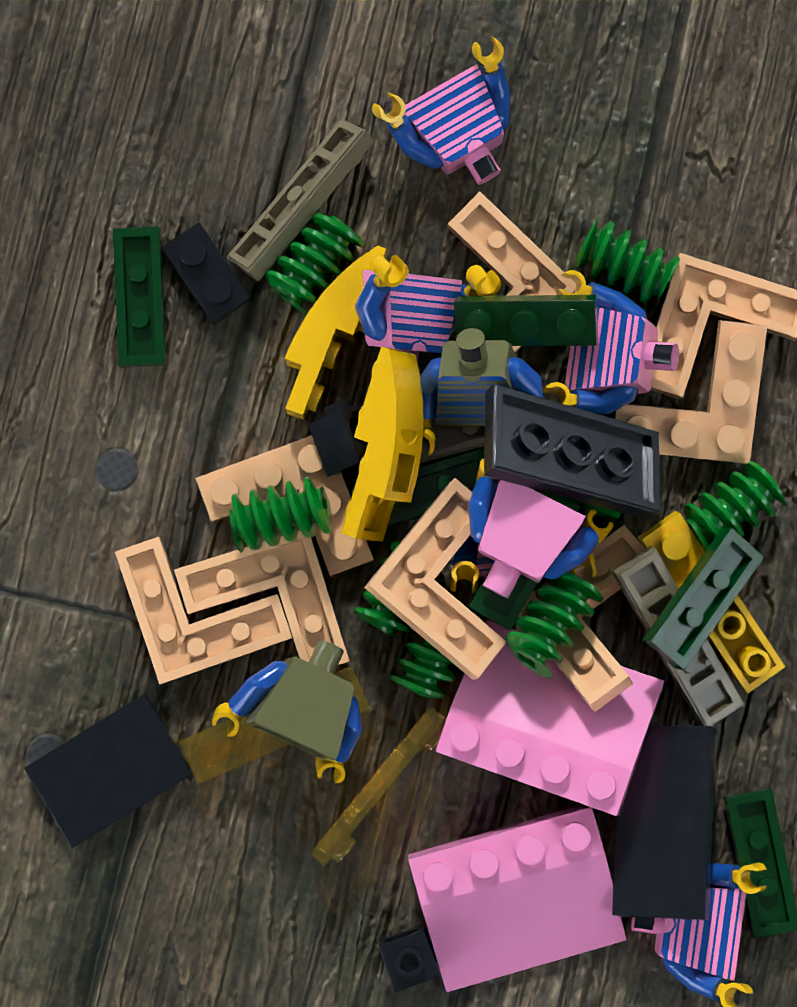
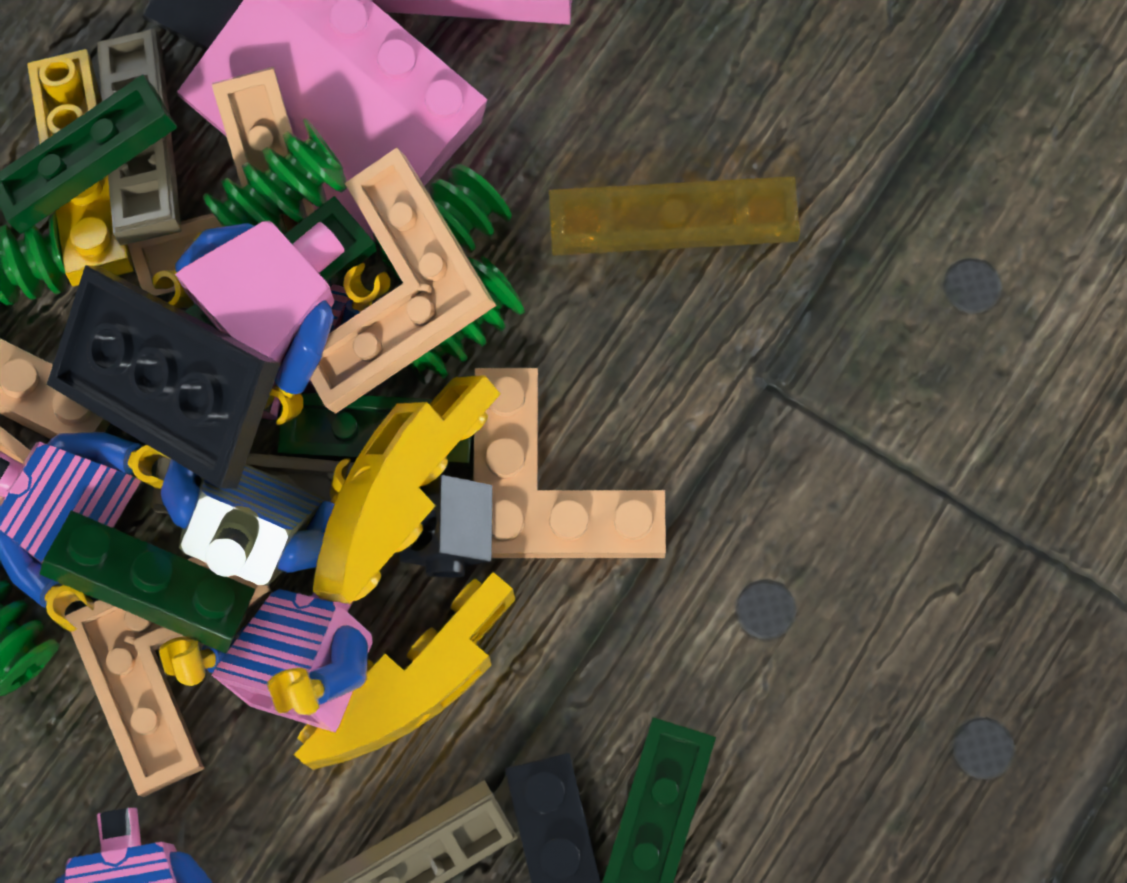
camera: 155 degrees left, 10 degrees down
black tile [24,694,194,848] -> none
light nougat plate [115,537,293,684] -> none
light nougat plate [174,530,350,665] -> none
olive torso [212,640,362,783] -> none
green piece [229,477,333,553] -> none
green piece [266,213,366,315] -> none
clear yellow plate [312,707,445,866] -> none

